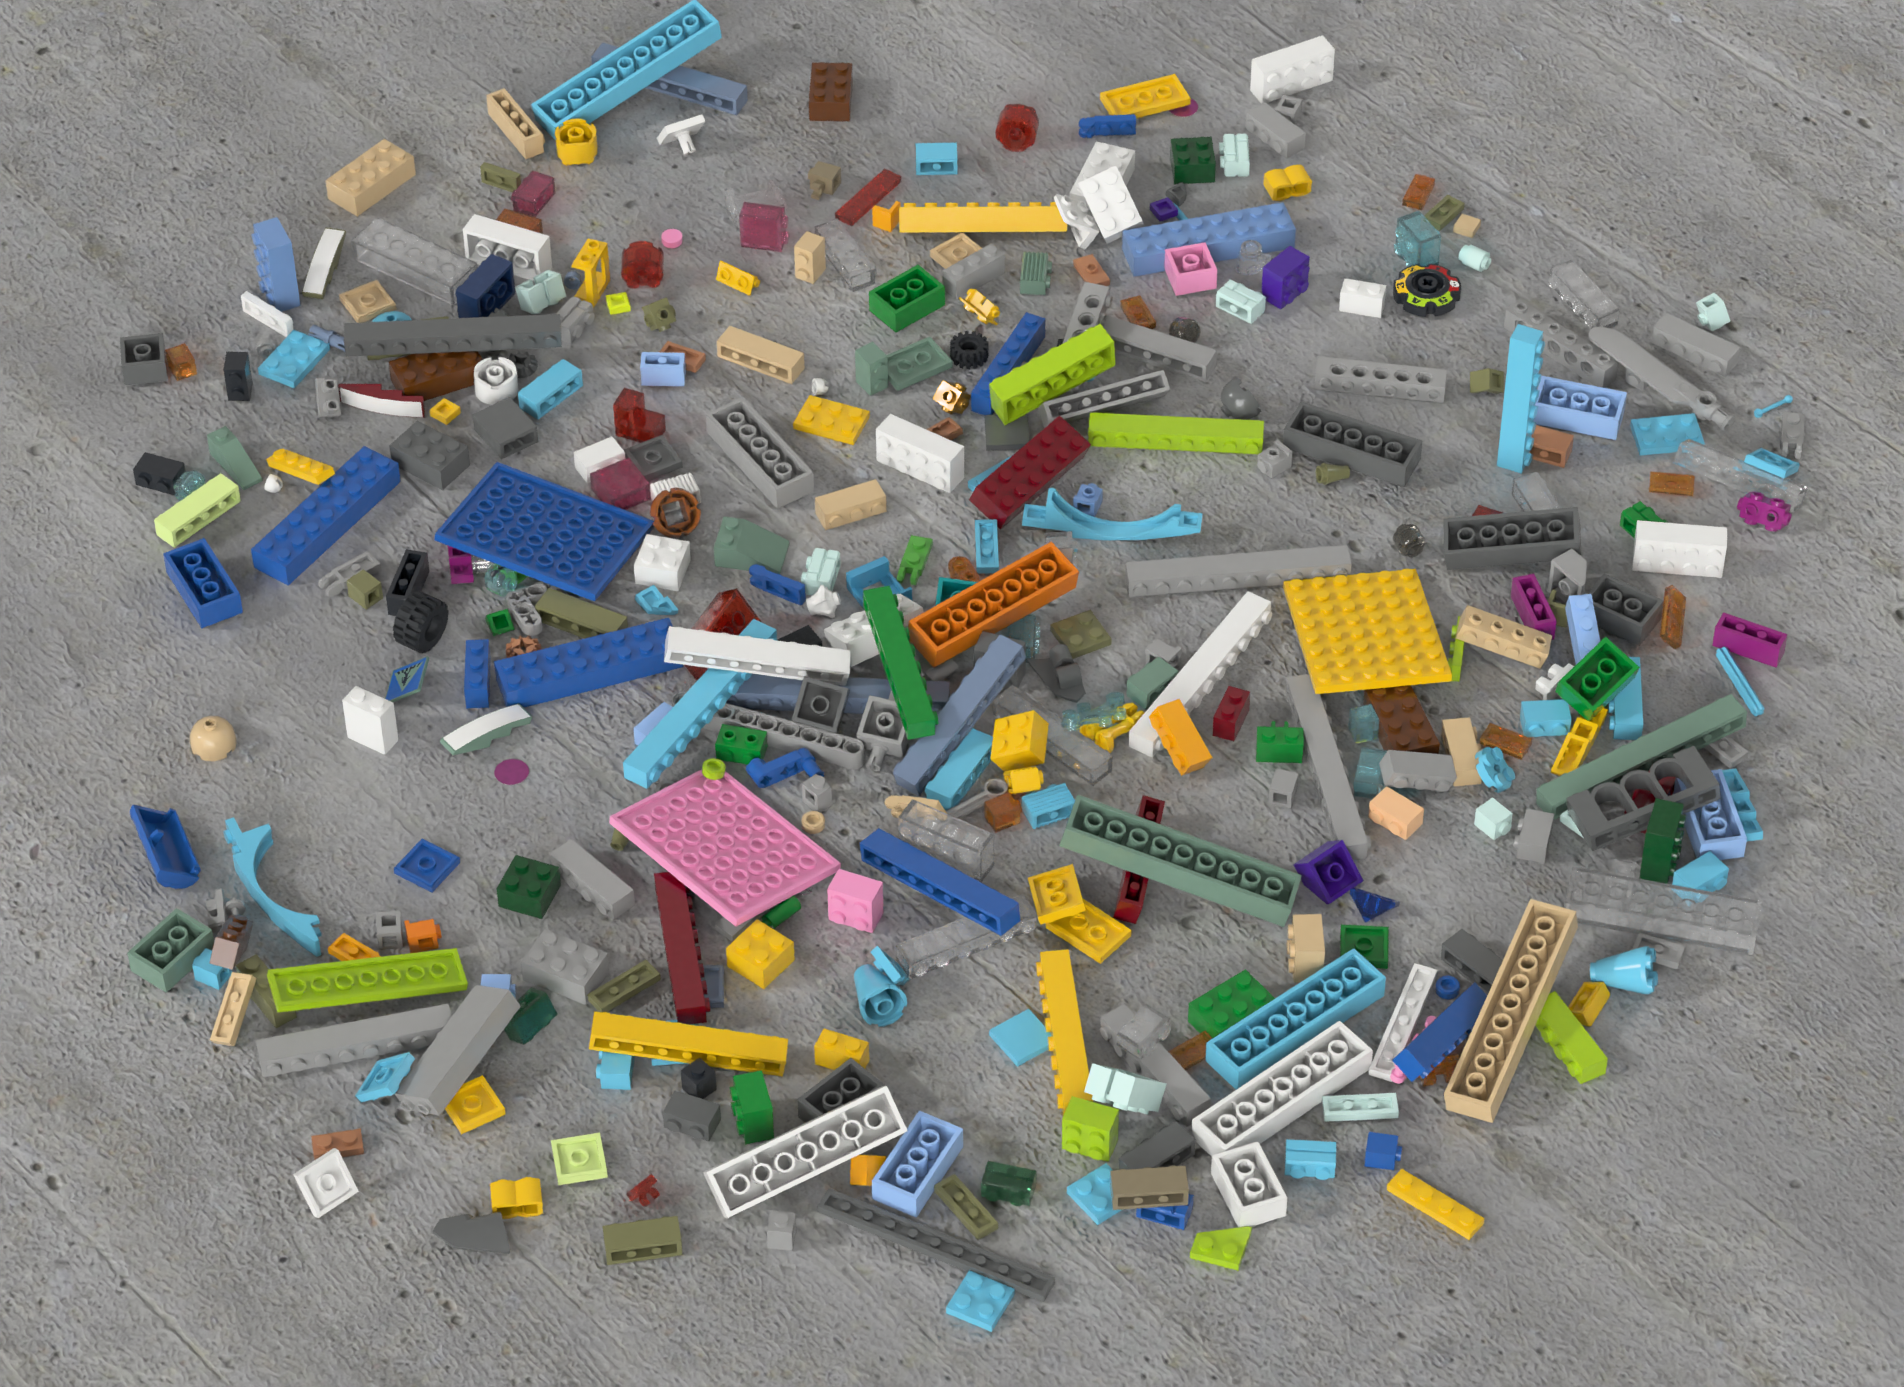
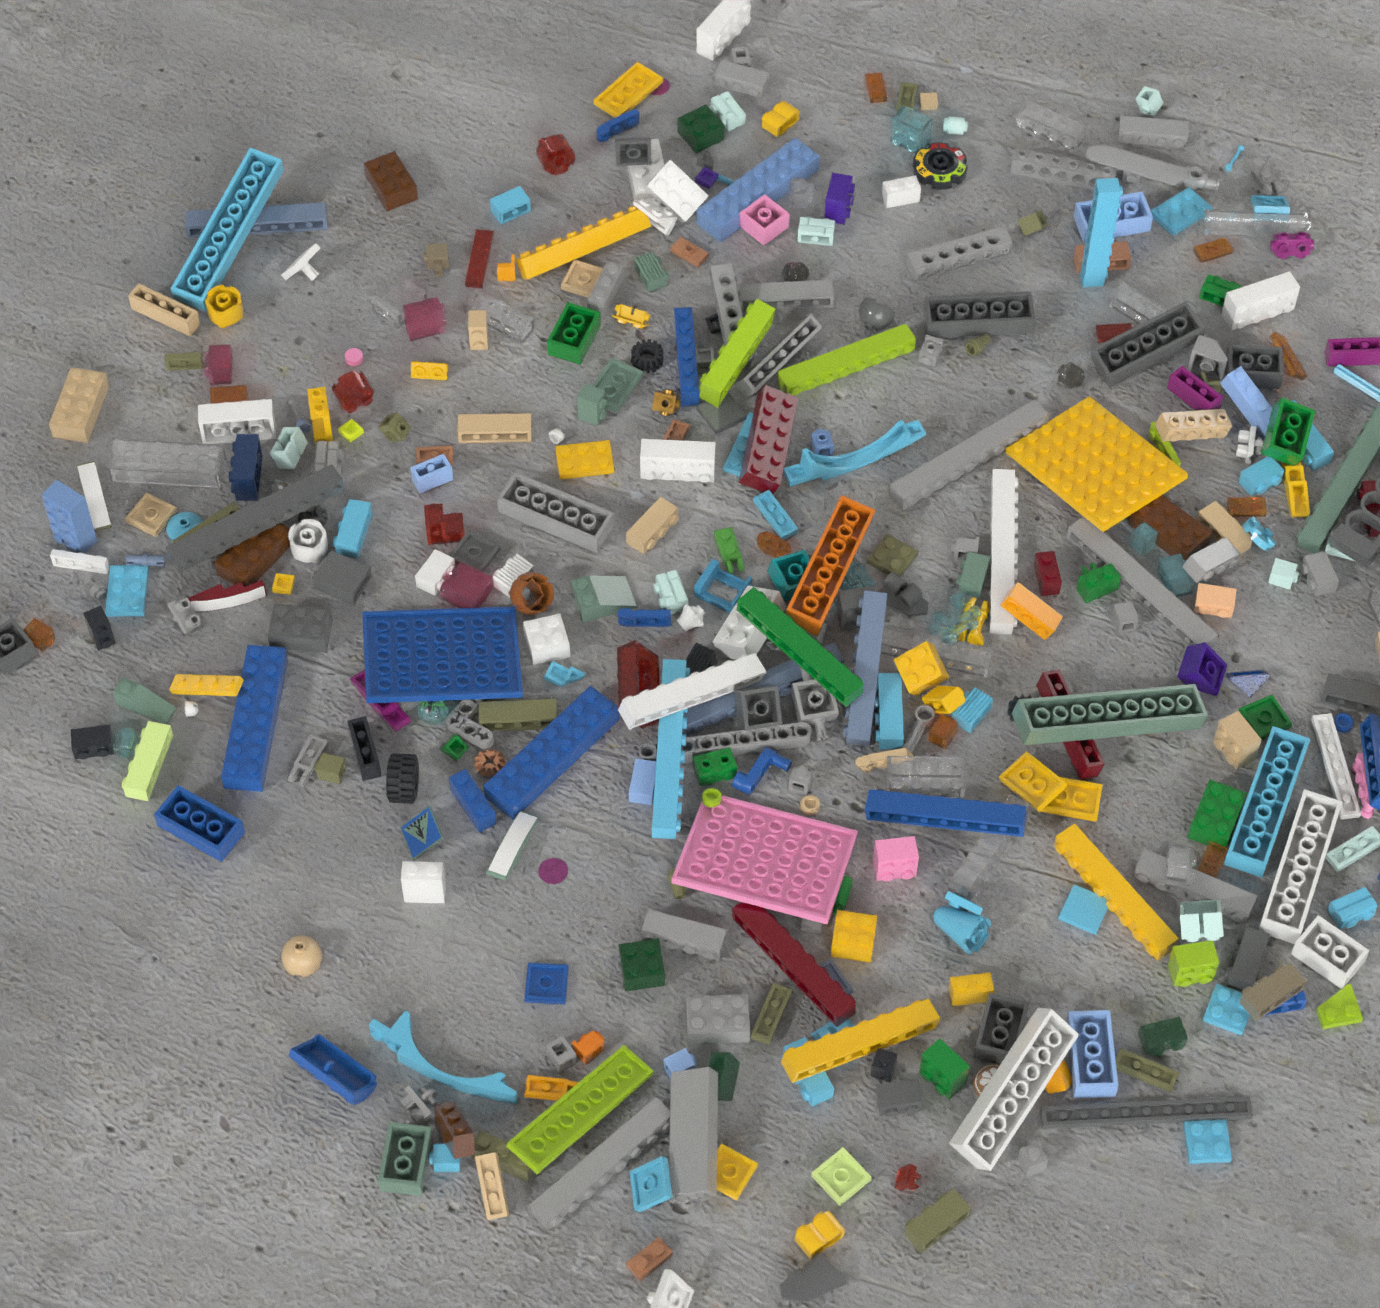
camera: 30 degrees left, 10 degrees up
clear orange plate [1120,295,1156,329] -> none
none -> dark grey slope [615,137,651,166]

